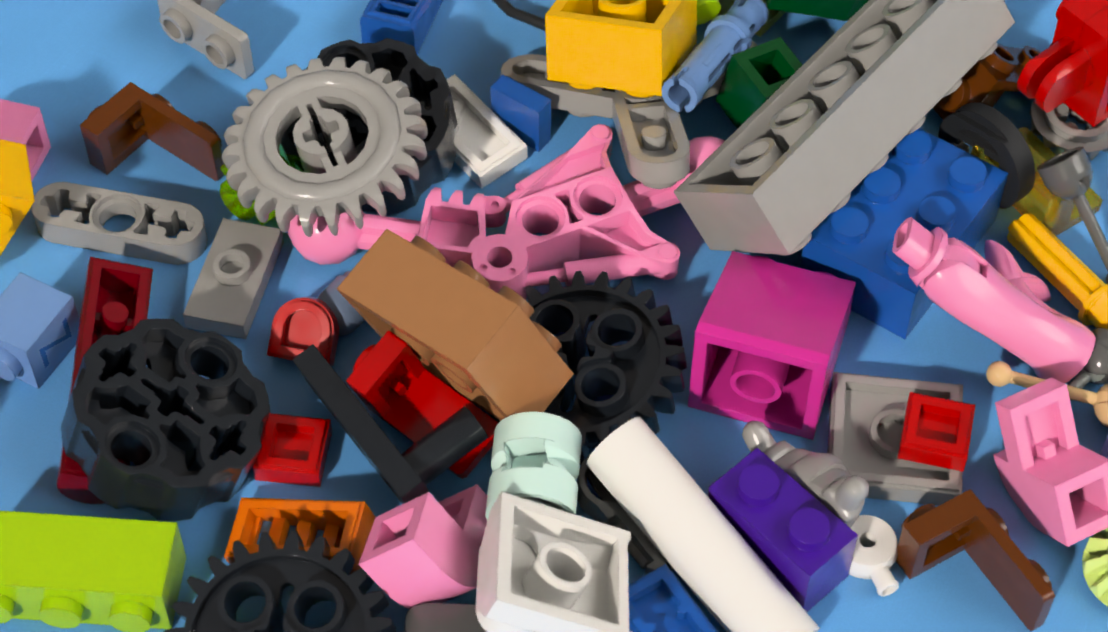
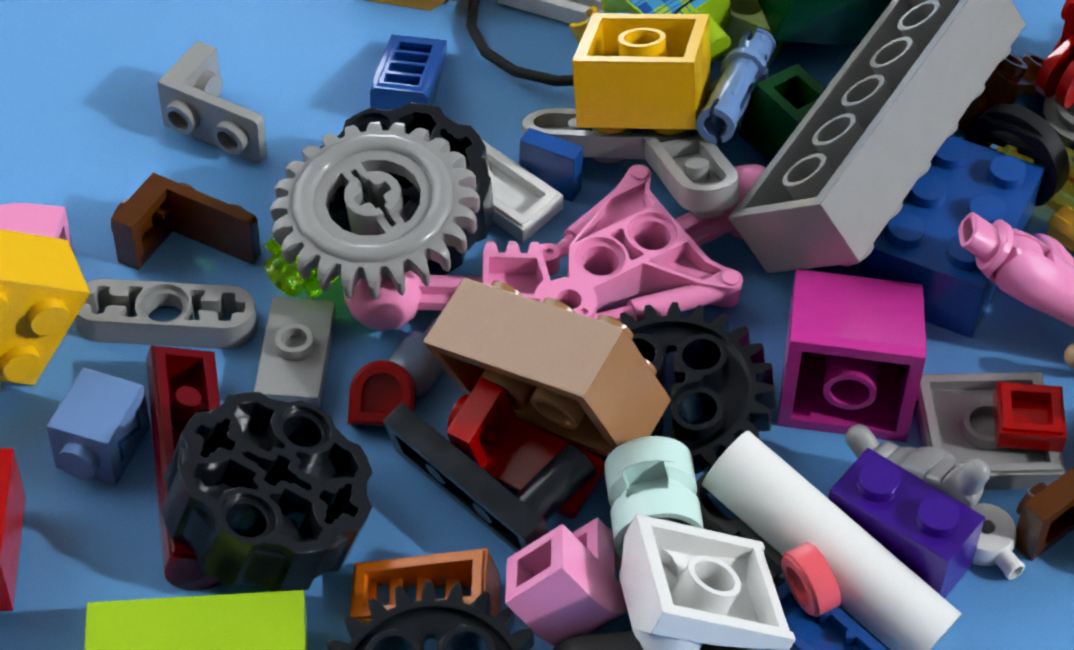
camera: 10 degrees left, 5 degrees down
red tile [253,413,332,487] -> none
none -> coral tile [781,542,841,617]

